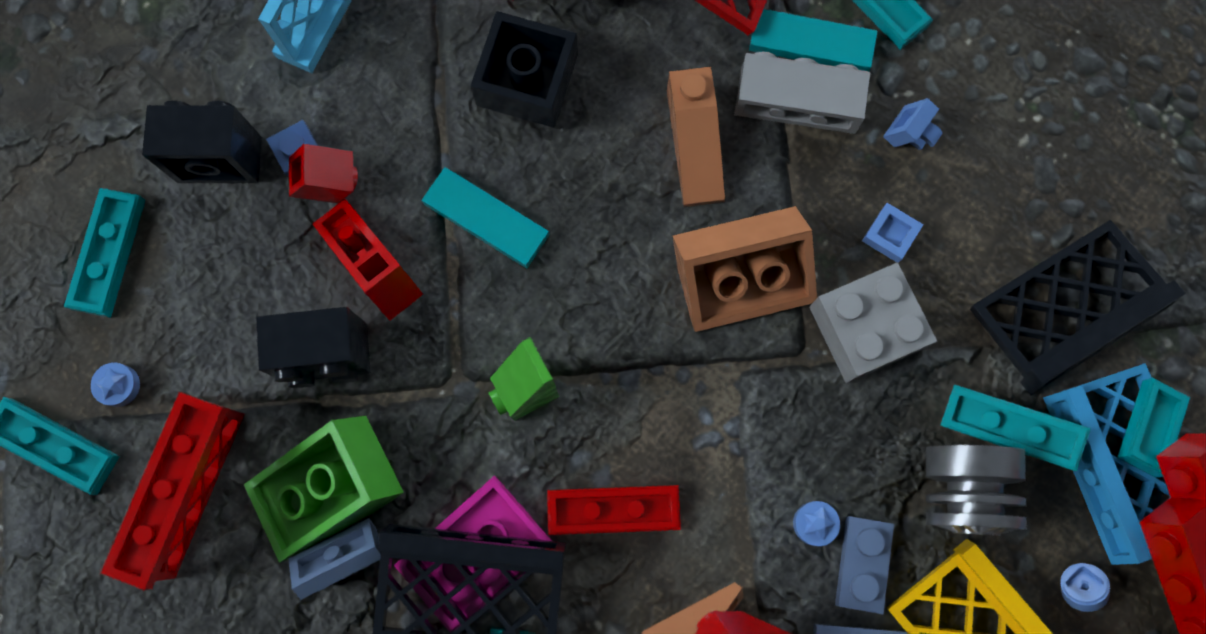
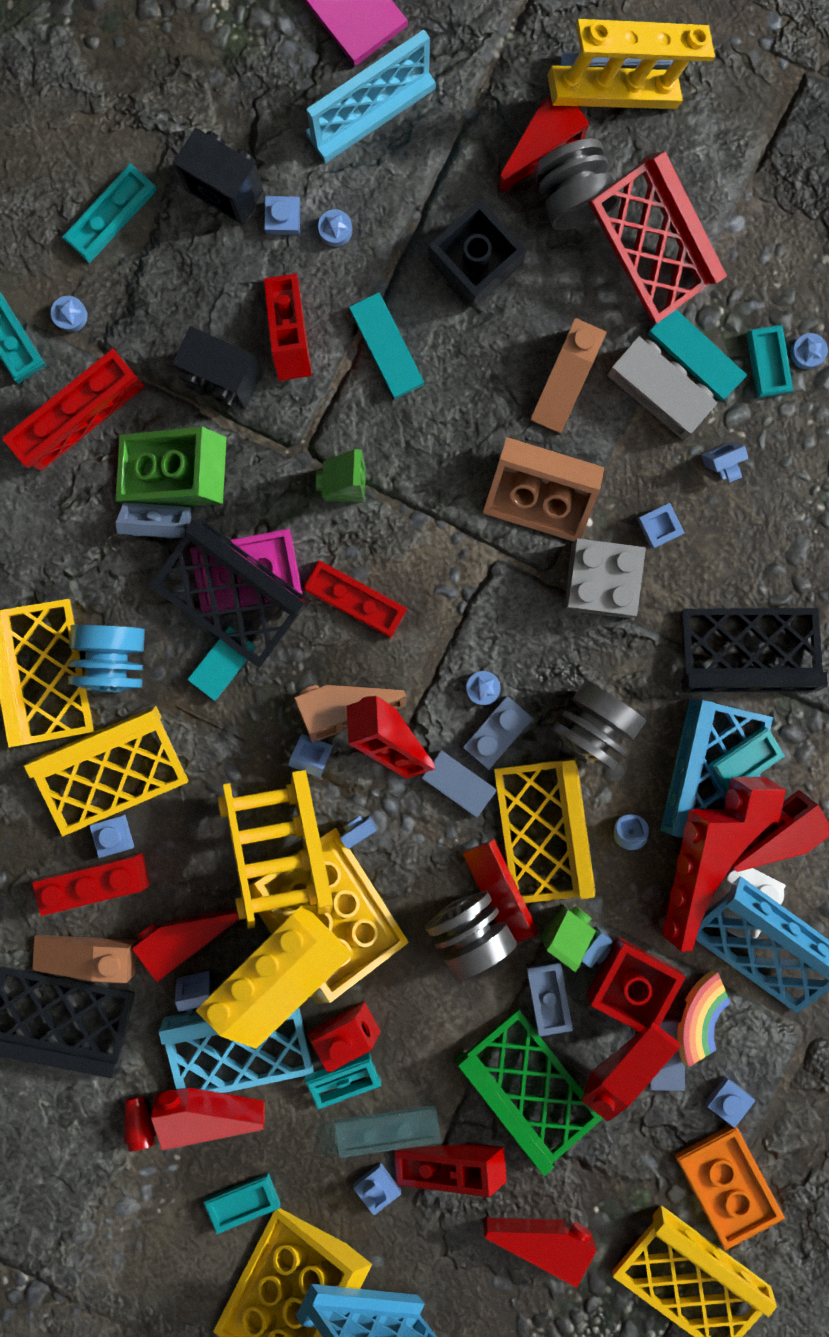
camera: 30 degrees right, 10 degrees up
red brick [289,144,358,203] -> none
teal tile [940,385,1091,471] -> none
none -> medium blue tile [318,209,352,247]

